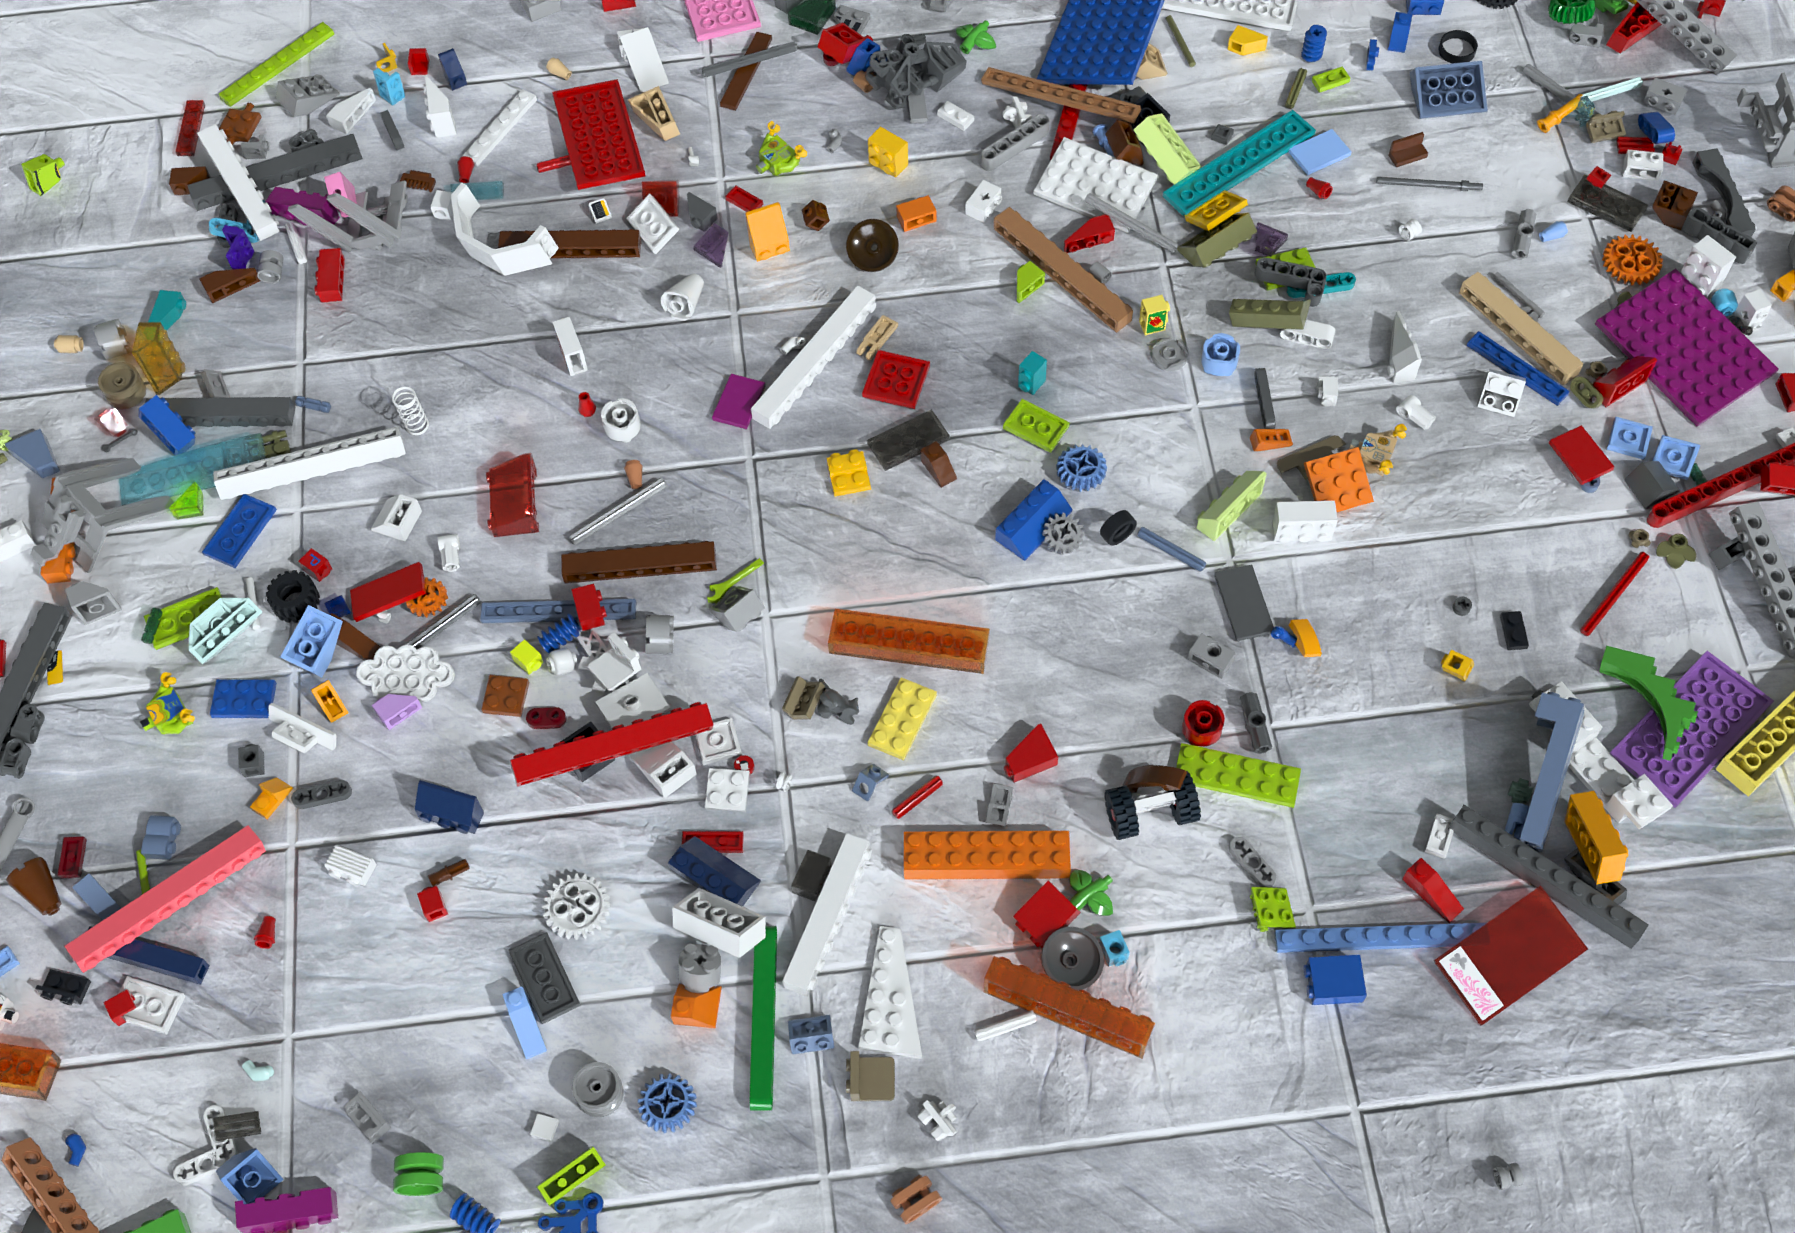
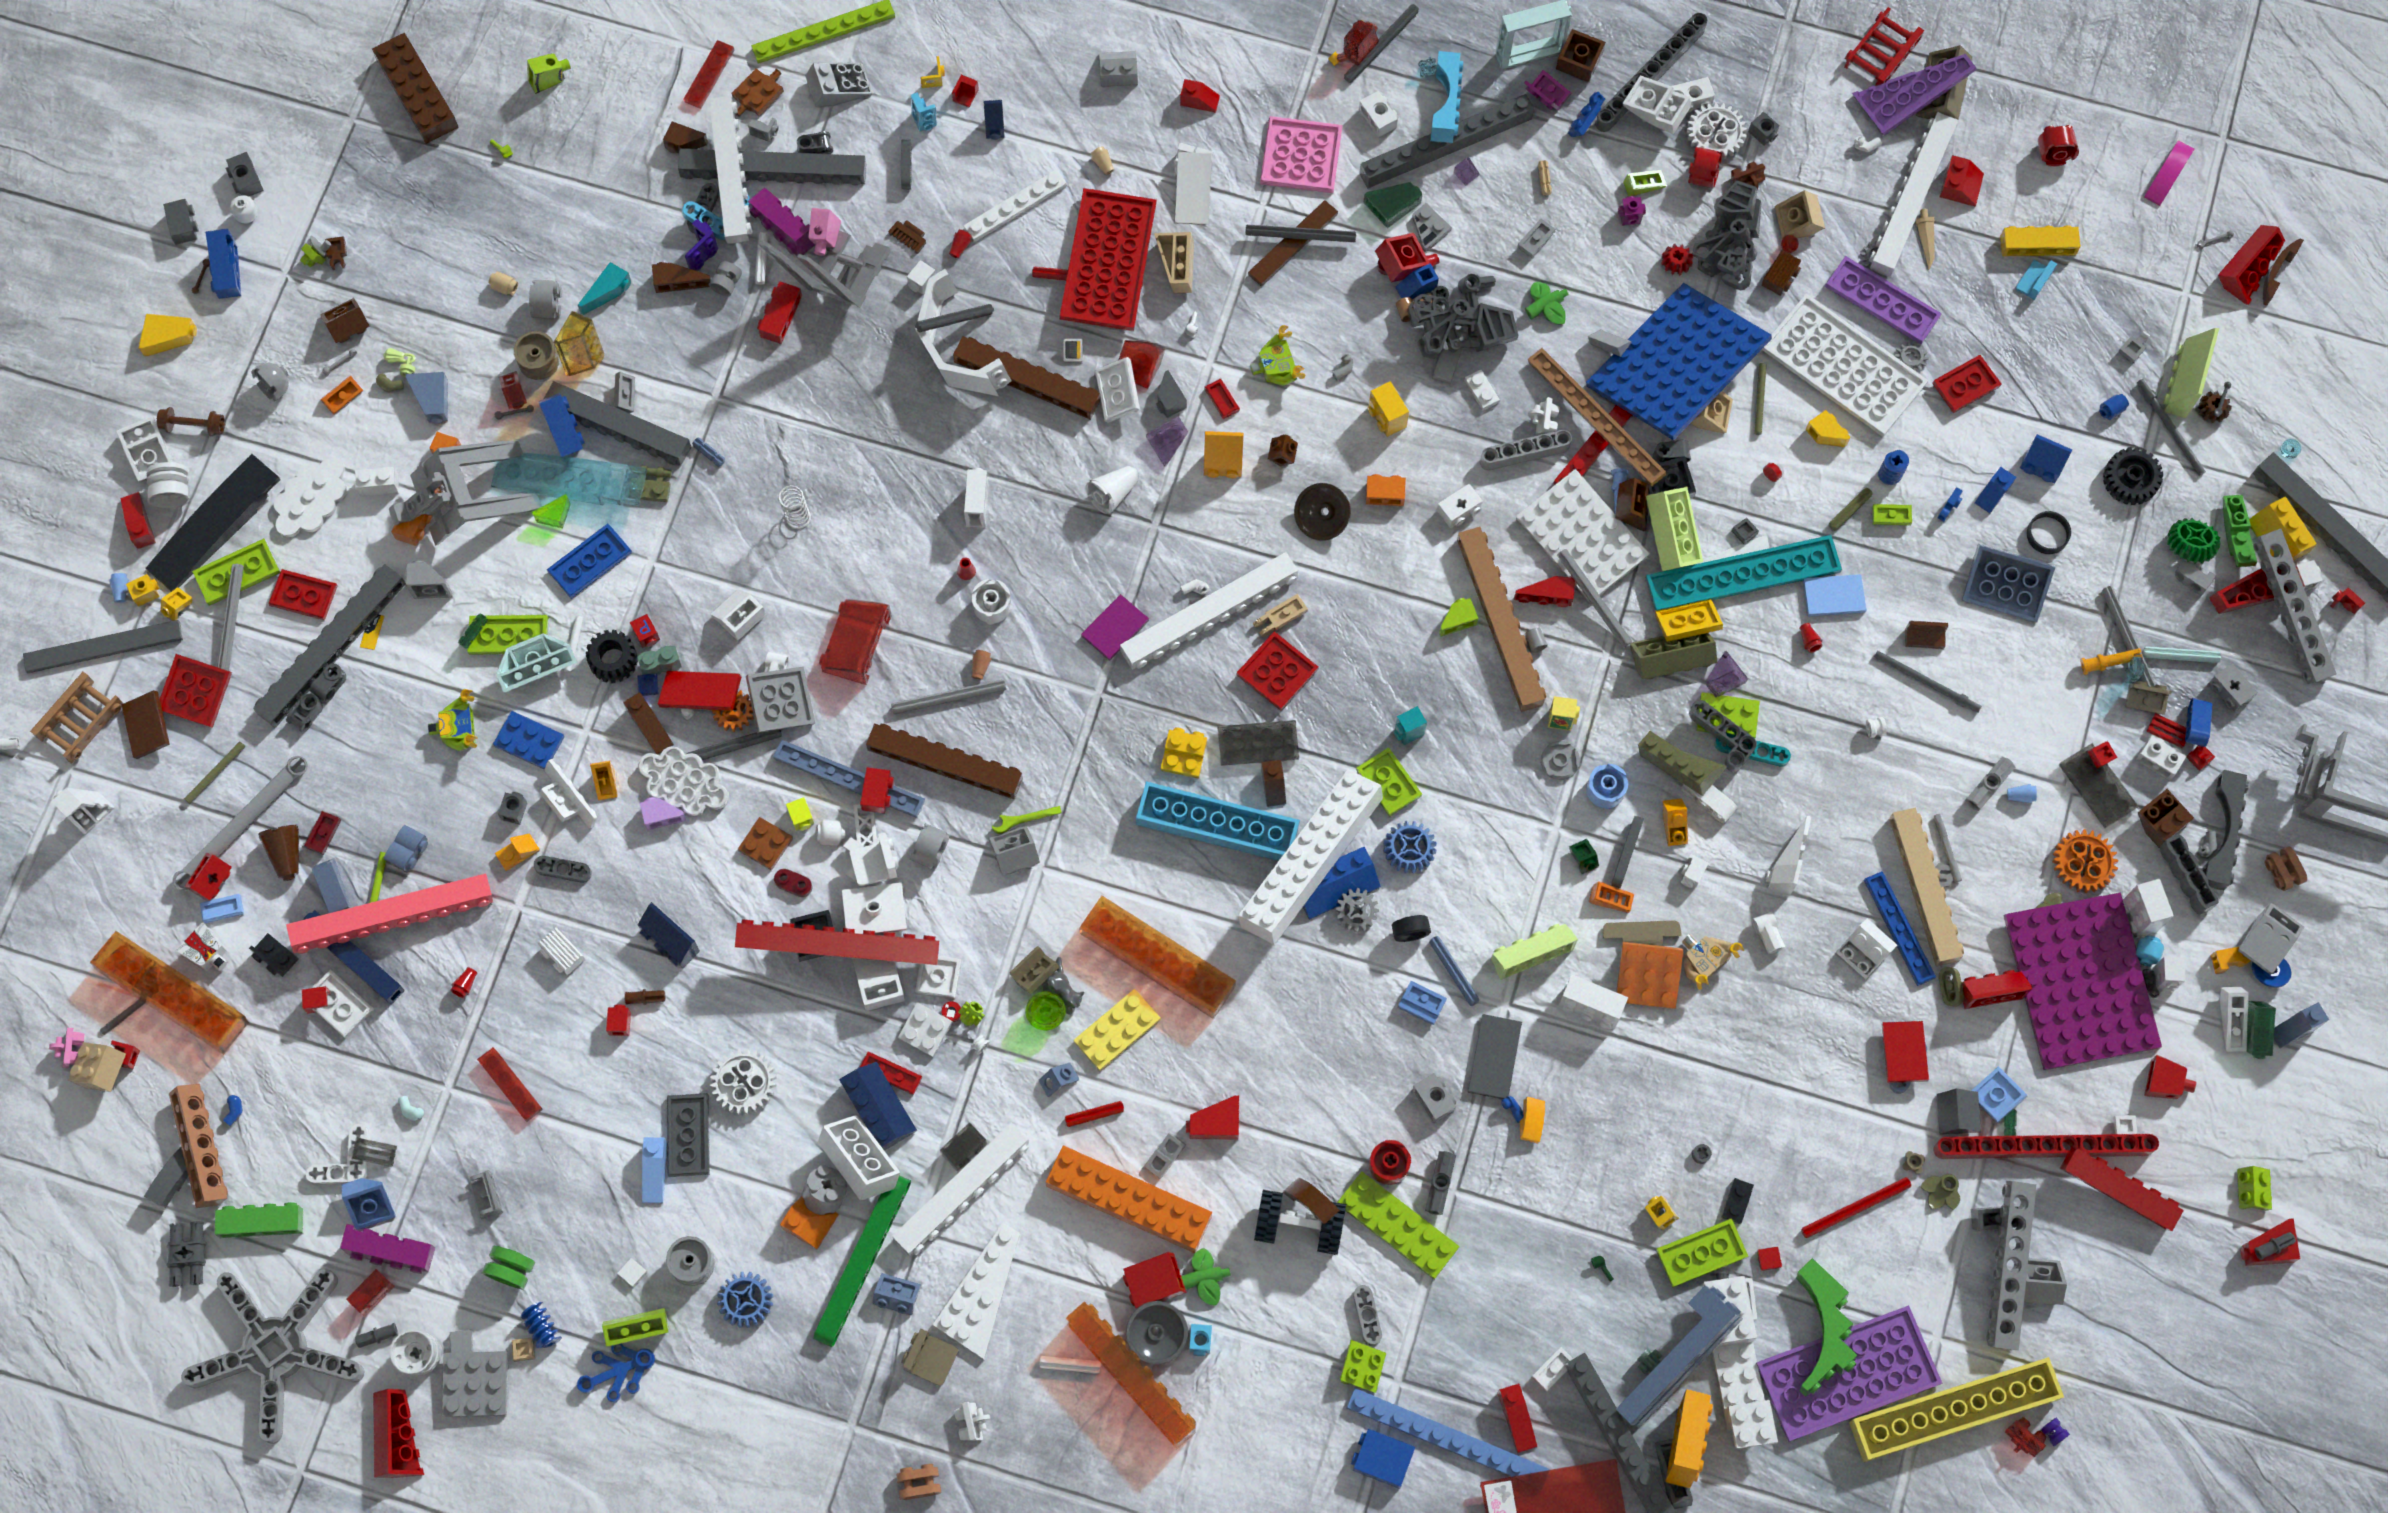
camera: 20 degrees right, 10 degrees up
white brick [213,426,406,500] -> none
light blue slope [281,605,343,678] -> none
white slope [326,88,376,134] -> none
white slope [423,77,457,138] -> none
clear light blue slope [450,181,504,200] -> none
blue piece [537,613,581,654] -> none
light blue hinge [1504,803,1529,840] -> none
dark tan plate [1585,361,1608,379] -> none
light blue tile [1606,417,1653,460] -> none
none -> clear red plate [477,1047,543,1122]
none -> lime hand [490,139,513,158]
none -> sand green brick [637,646,682,678]
none -> light grey plate [746,666,815,733]
none -> dark grey axle [915,304,994,332]
none -> lime gear [958,1001,985,1026]
none -> clear neon green cone [1025,991,1066,1031]
none -> medium azure brick [1136,781,1300,861]
none -> white brick [1238,769,1383,945]
none -> medium blue plate [1398,981,1447,1025]
none -> dark green bracket [1569,839,1599,874]
none -> light grey slope [1588,329,1631,357]
none -> dark green hand [1591,1256,1614,1282]
none -> lime plate [1656,1218,1749,1288]
none -> light orange slope [1662,798,1688,846]
none -> red tile [1757,1247,1782,1271]
none -> red tile [1763,463,1782,482]

